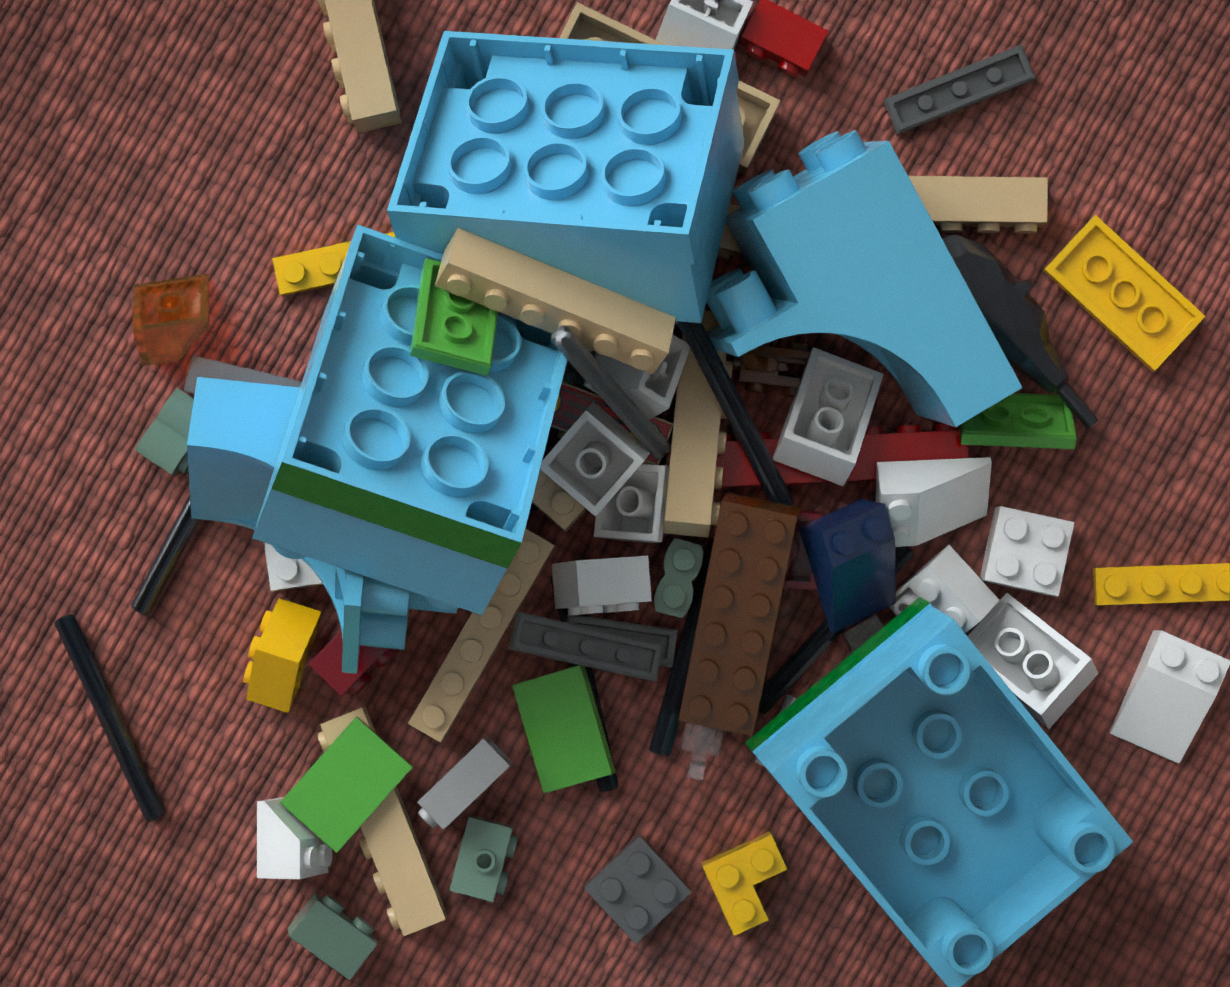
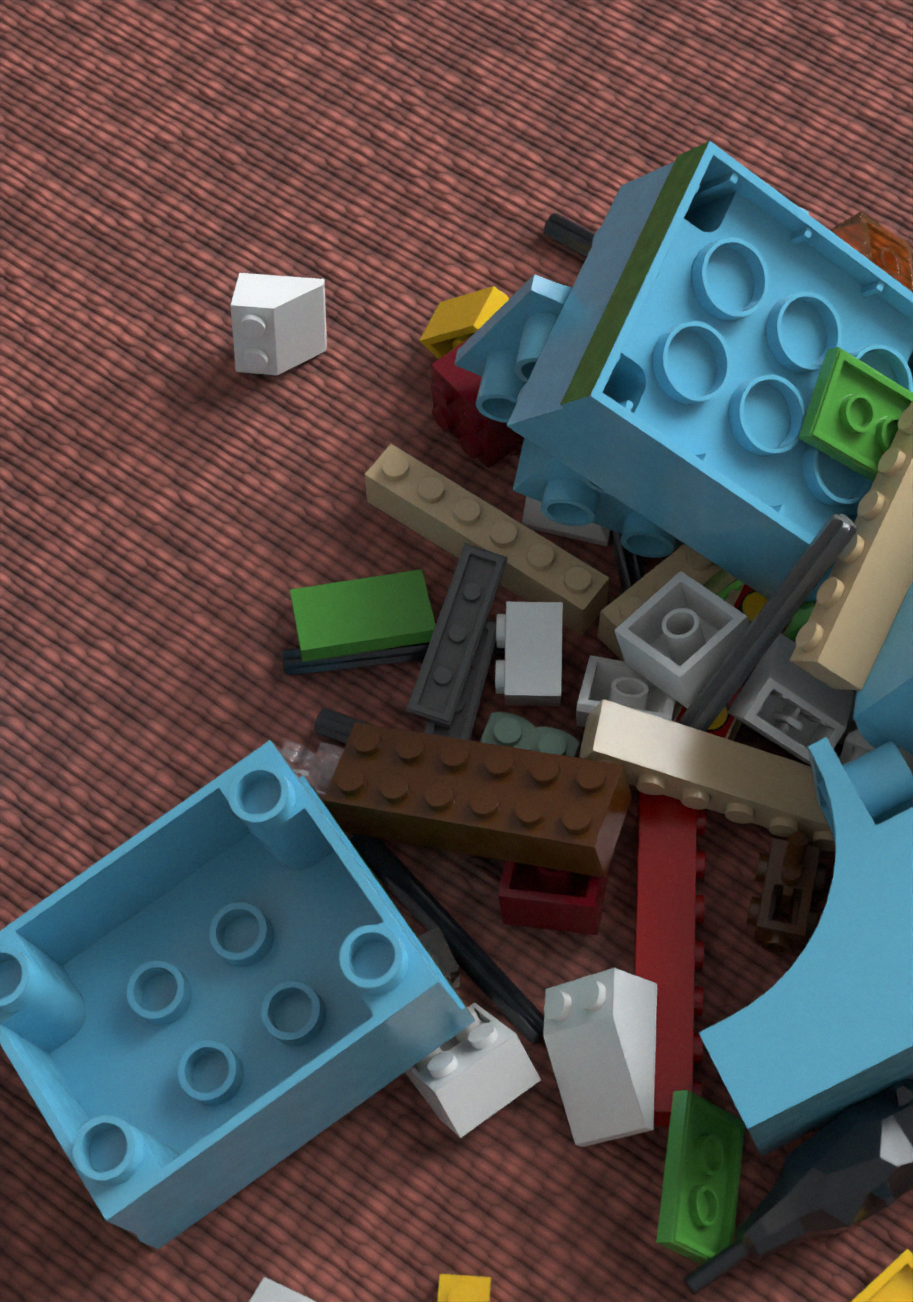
camera: 95 degrees right, 25 degrees down
black axle [55,614,165,822] -> none
bright green tile [280,716,413,853] -> none
sand green brick [288,892,377,980] -> none
tan brick [318,706,448,936] -> none
light grey brick [417,736,513,830] -> none
sand green brick [449,814,519,902] -> none
dark grey brick [584,833,691,944] -> none
black axle [677,321,794,506] -> none
yellow brick [701,832,787,936] -> none
white slope [773,347,883,486] -> none
dark blue slope [799,499,896,633] -> none
white slope [968,593,1098,729] -> none
white brick [980,506,1074,597] -> none

